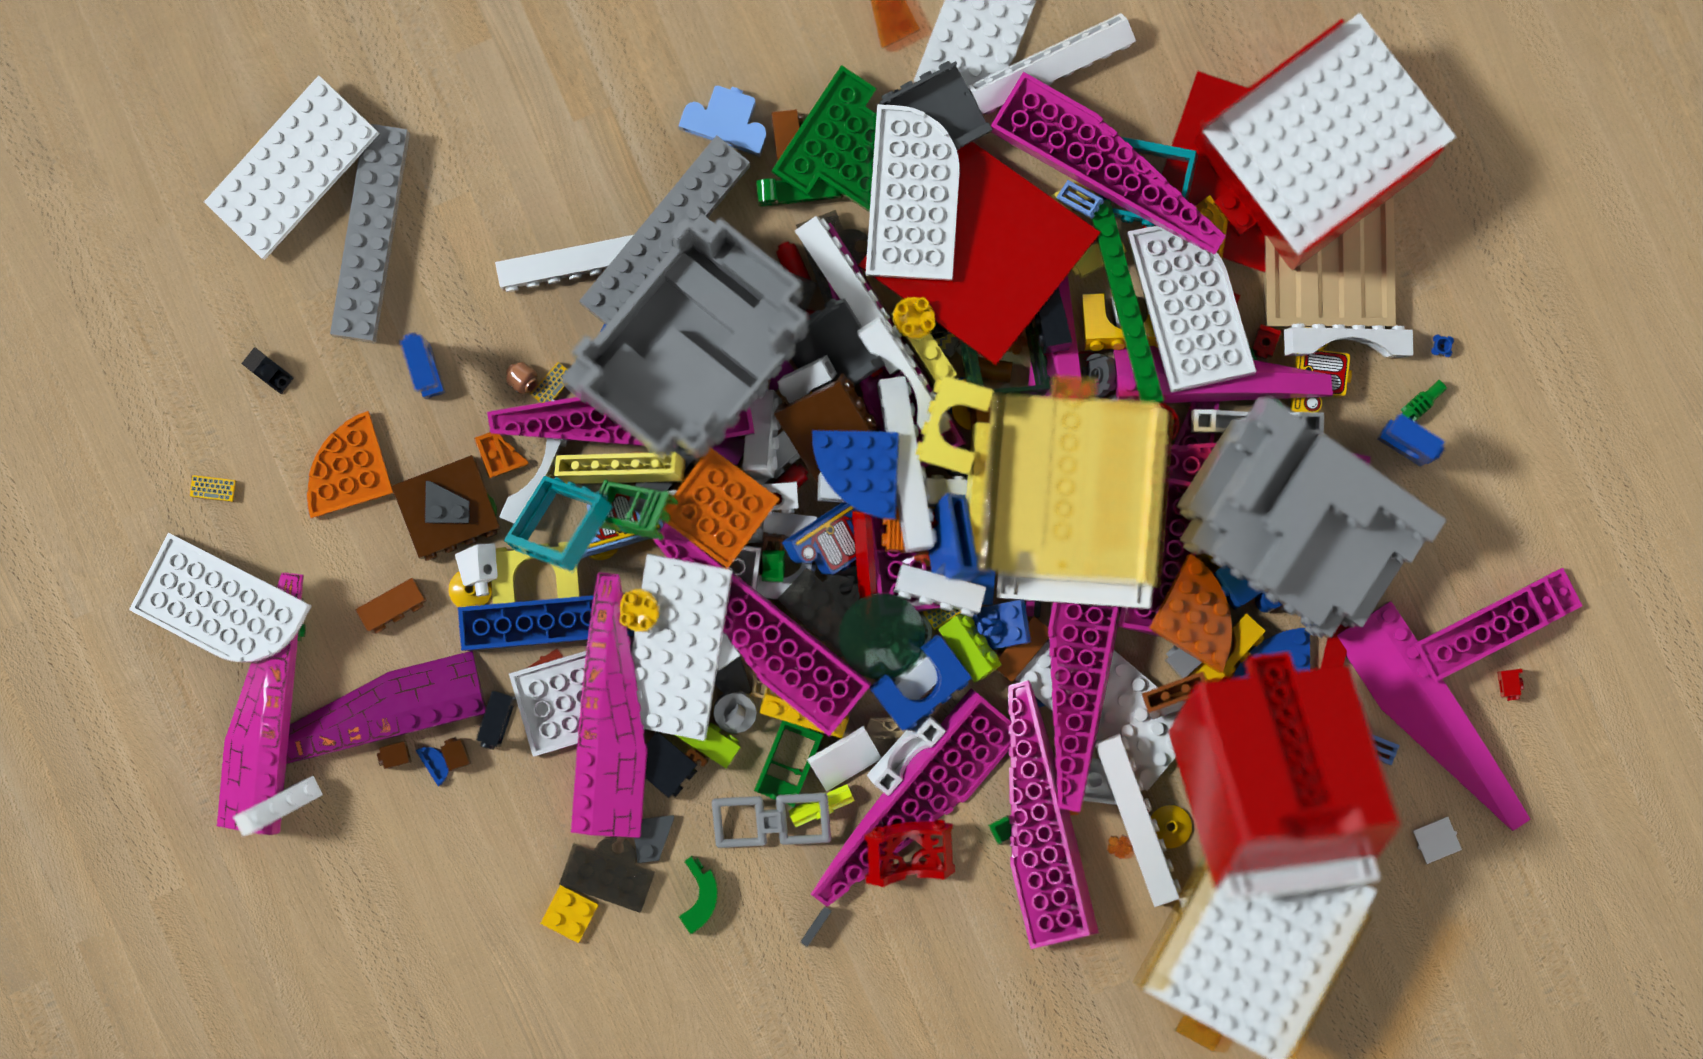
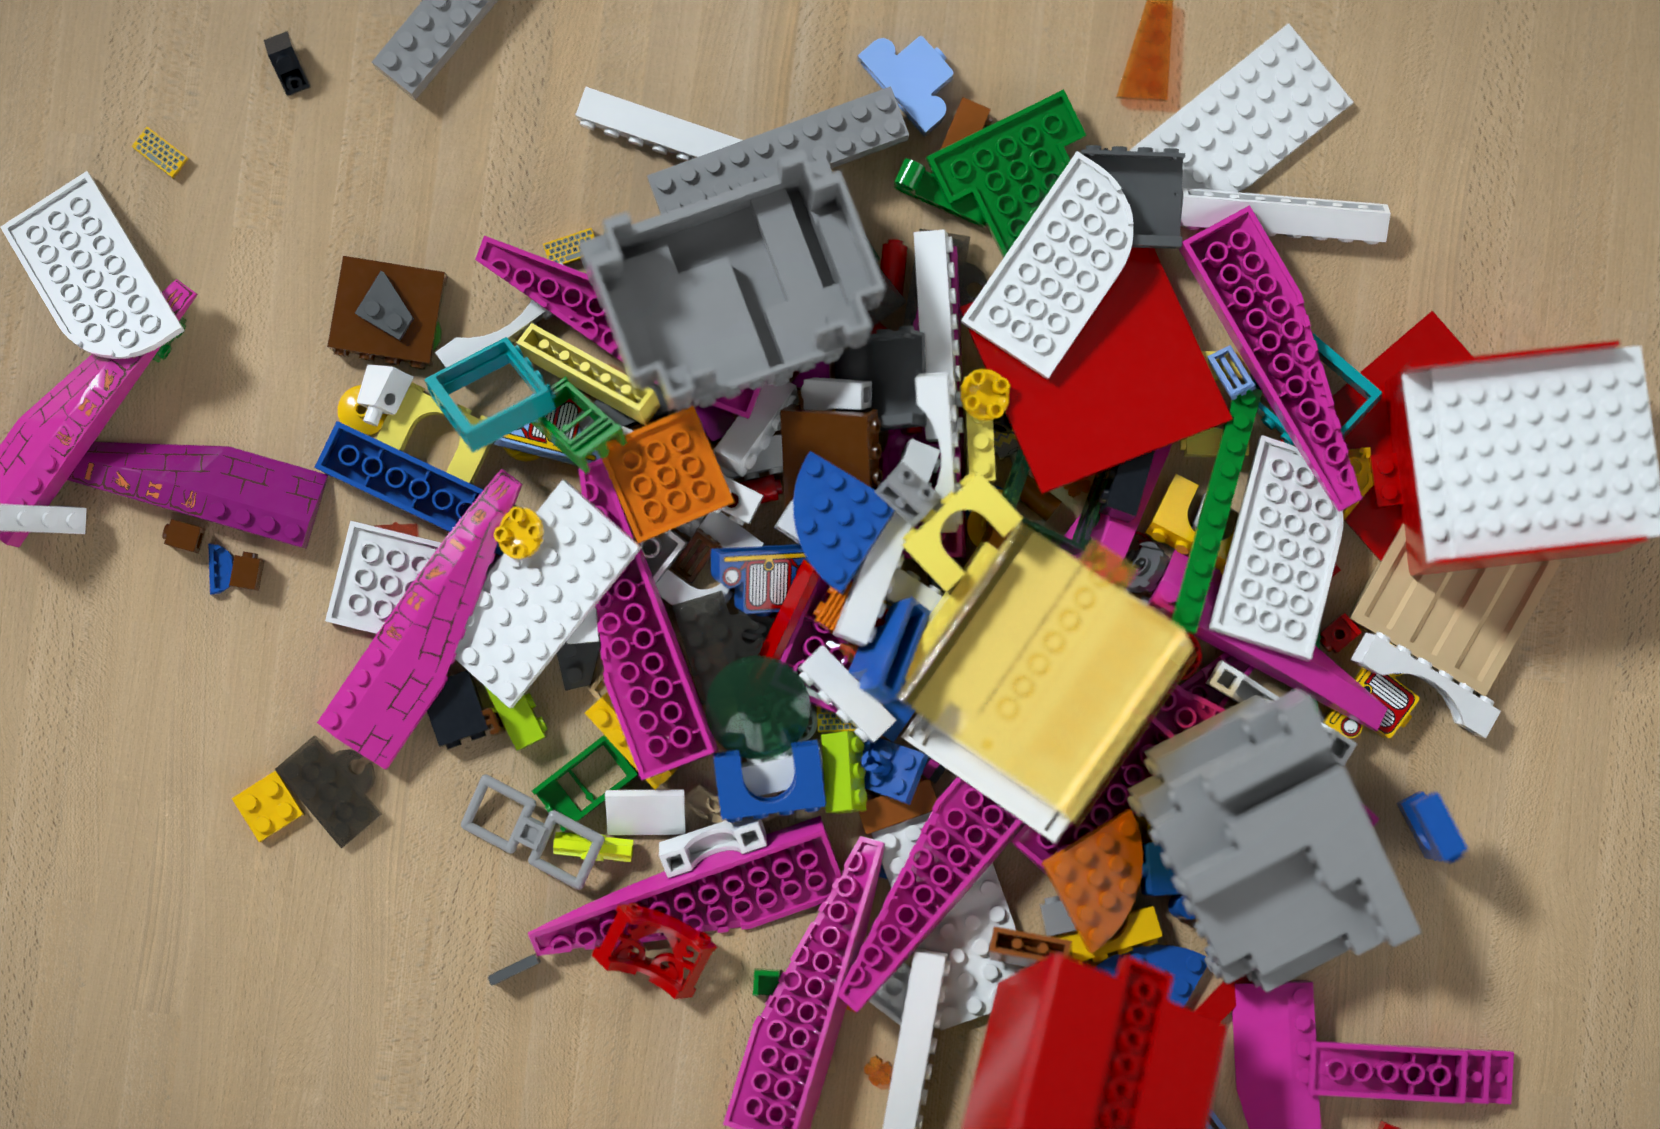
camera: 30 degrees right, 0 degrees up
orange plate [307,411,394,519] -> none
dark orange brick [355,578,427,634] -> none
blue arch [400,333,446,399] -> none
orange wing [474,432,529,479] -> none
black window [476,691,516,750] -> none
nougat head [506,362,538,394] -> none
dark grey wing [634,815,674,863] -> none
green arch [678,856,718,935] -> none
light grey tile [713,691,757,733] -> none
green panel [762,550,785,582] -> none
yellow dish [1151,805,1192,848] -> none
green hinge [1401,380,1447,422] -> none
blue plate [1431,334,1454,357] -> none
none -> light grey brick [875,462,941,527]

